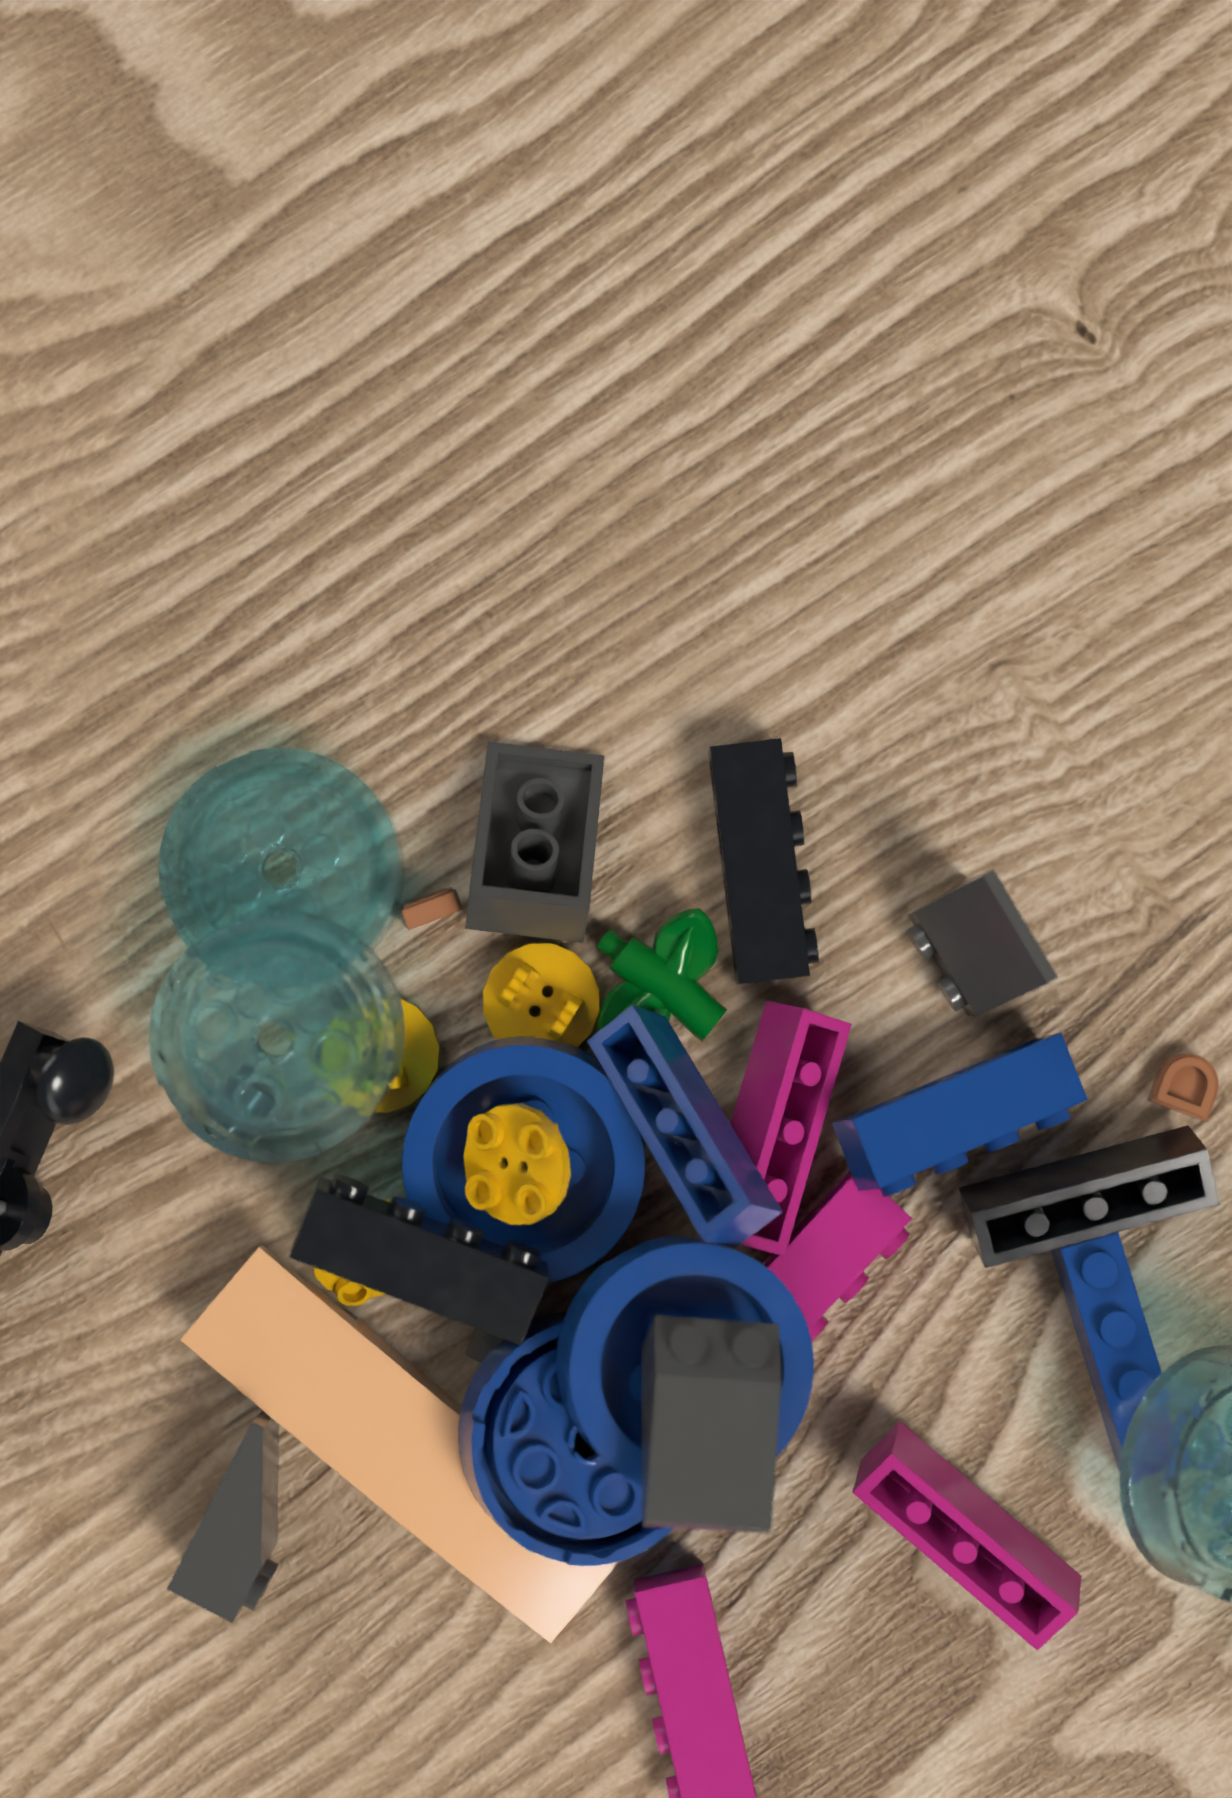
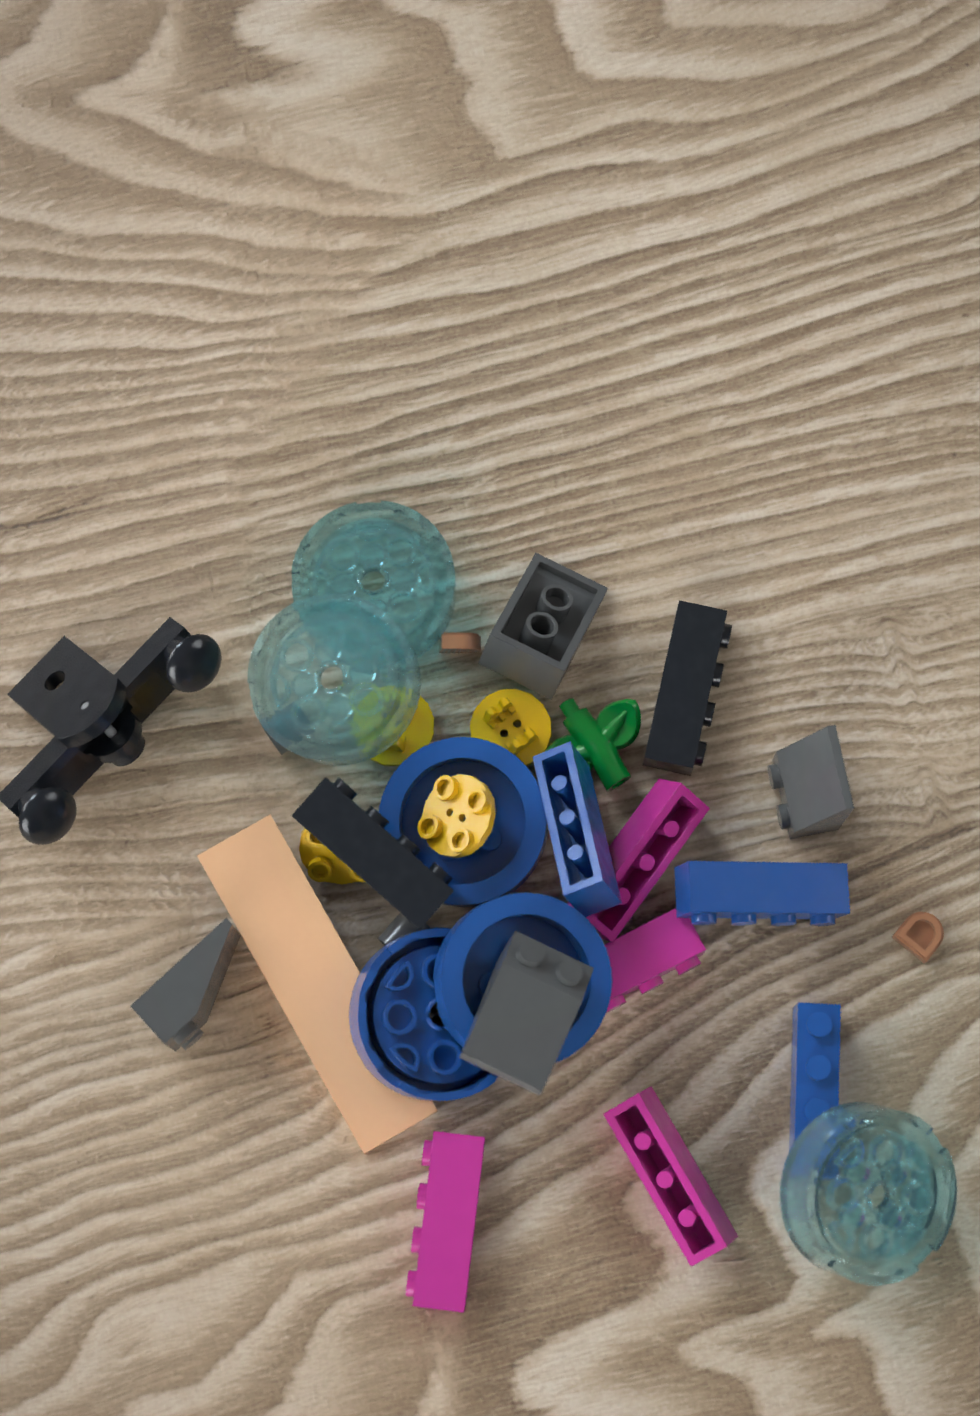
camera: 20 degrees right, 10 degrees down
black brick [959,1125,1220,1268] -> none

